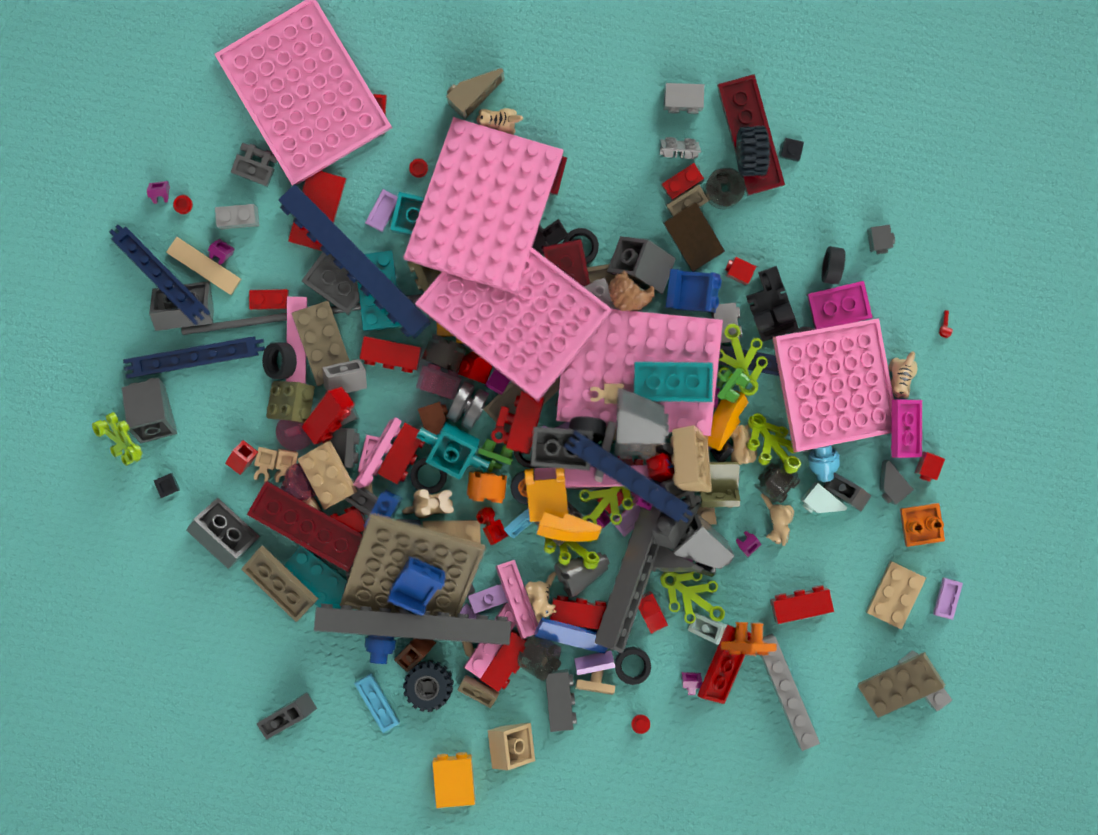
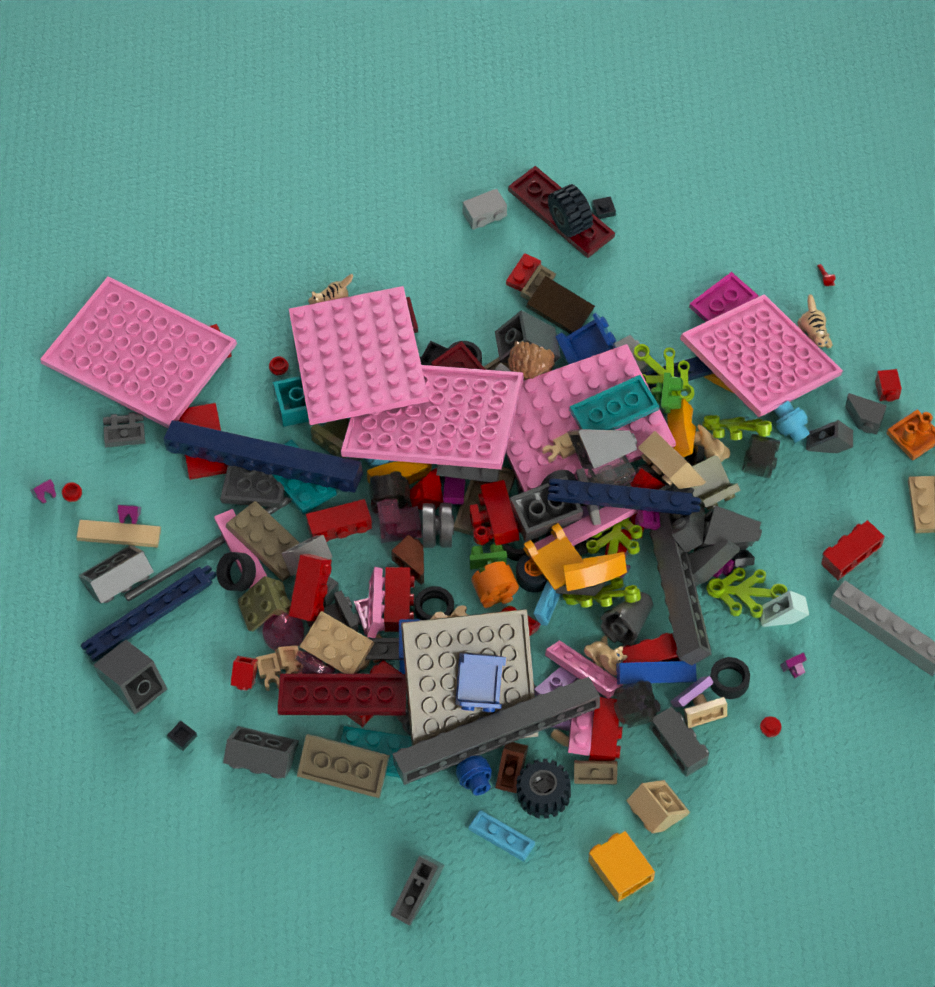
camera: 30 degrees left, 30 degrees down
lime plant [92,412,142,466] -> none
dark blue hinge [109,224,210,326] -> none
light grey brick [215,204,259,229] -> none
red plate [249,289,289,310] -> none
lavender tile [365,189,397,233] -> none
teal brick [416,422,490,479] -> none
dark tan slope [446,68,505,120] -> none
lavender tile [613,503,641,537] -> none
red slope [638,591,668,633] -> none
light grey hinge [660,137,701,159] -> none
red tile [697,624,751,704] -> none
clear smoke brick [704,168,745,210] -> none
orange plate [721,622,777,655] -> none
red brick [725,257,757,285] -> none
magenta tile [736,531,762,557] -> none
black plate [746,266,799,342] -> none
tan animal [761,493,794,546] -> none
light aqua slope [800,482,848,513] -> none
black tyre [821,246,846,284] -> none
dark grey brick [867,225,895,255] -> none
dark pink plate [891,400,922,458] -> none

